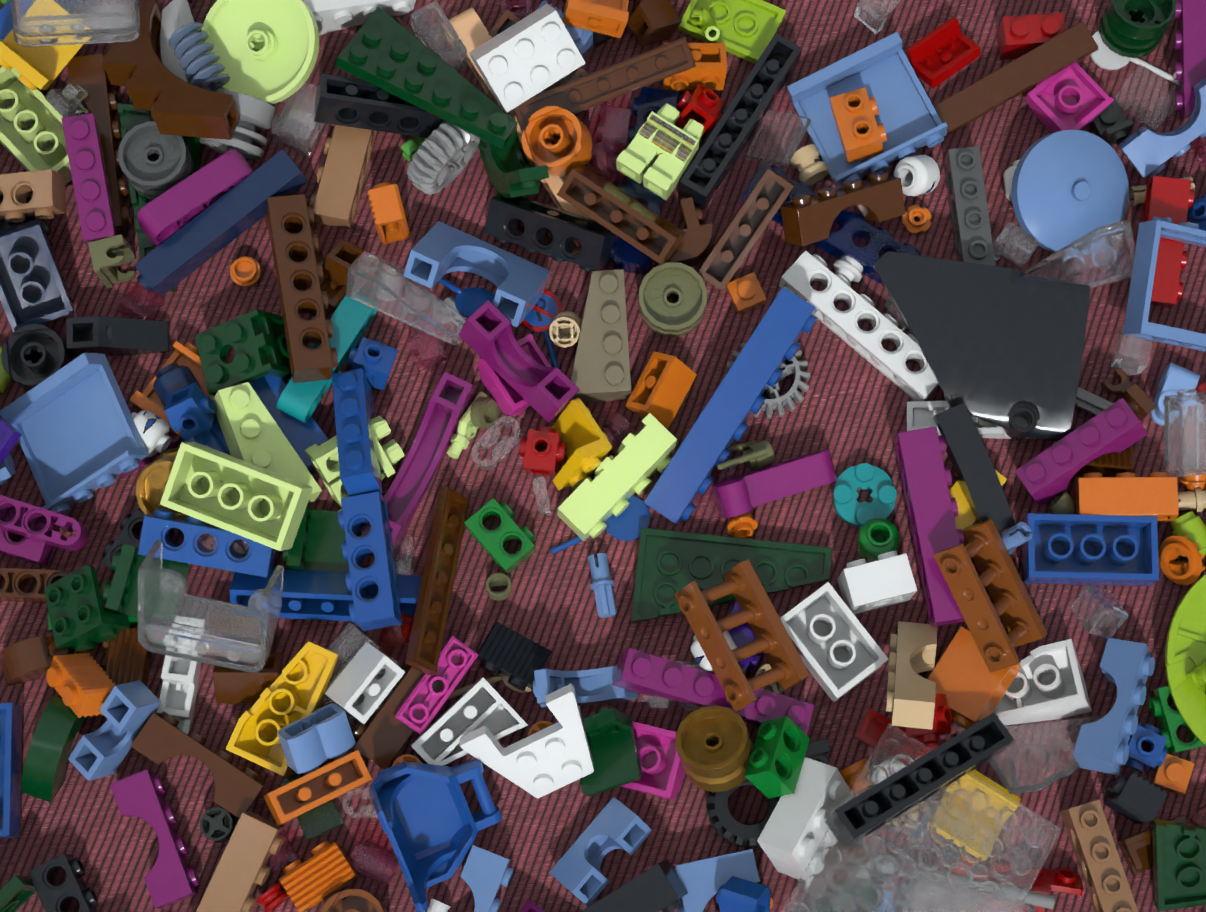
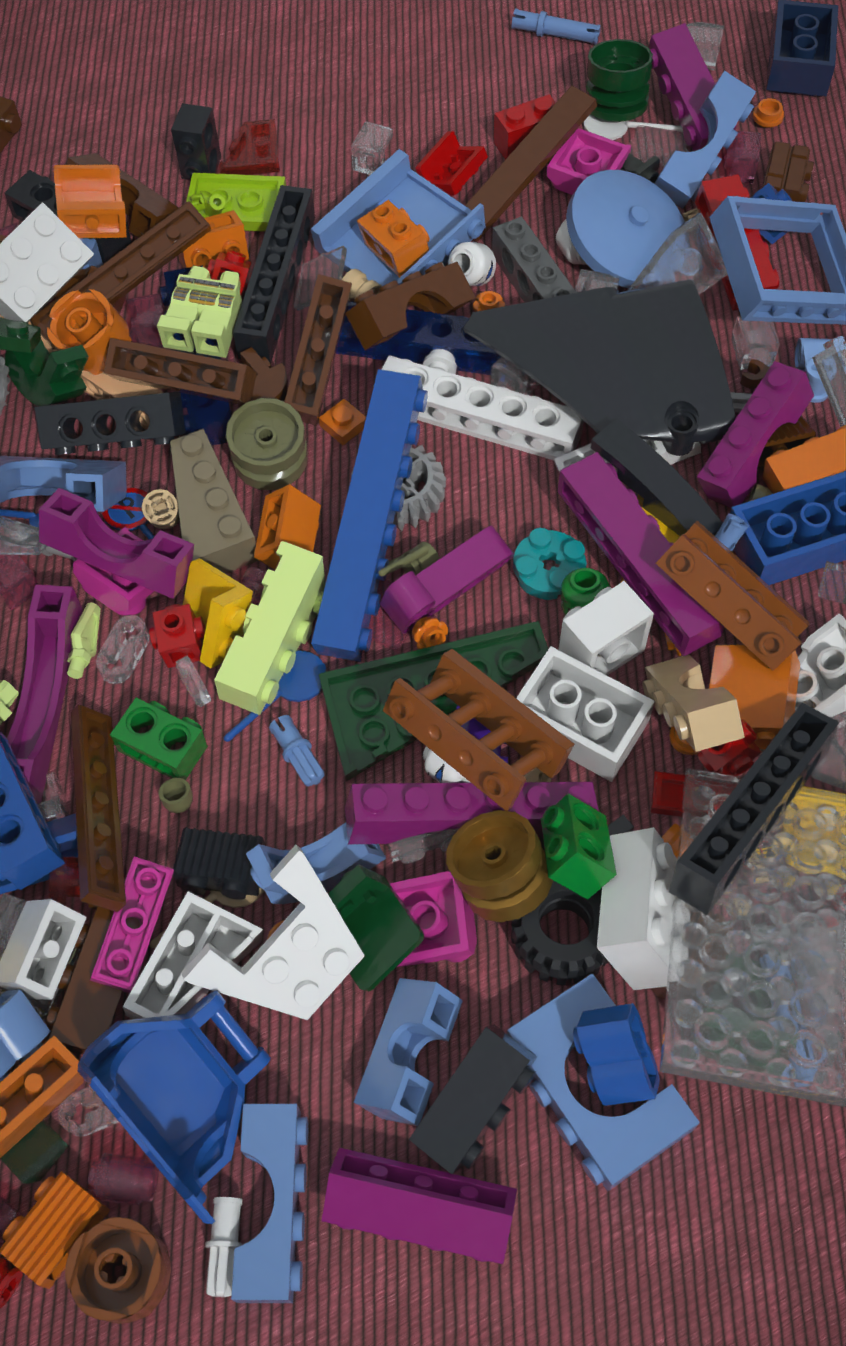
camera: 20 degrees left, 15 degrees down
olive tile [470,397,499,429] -> none

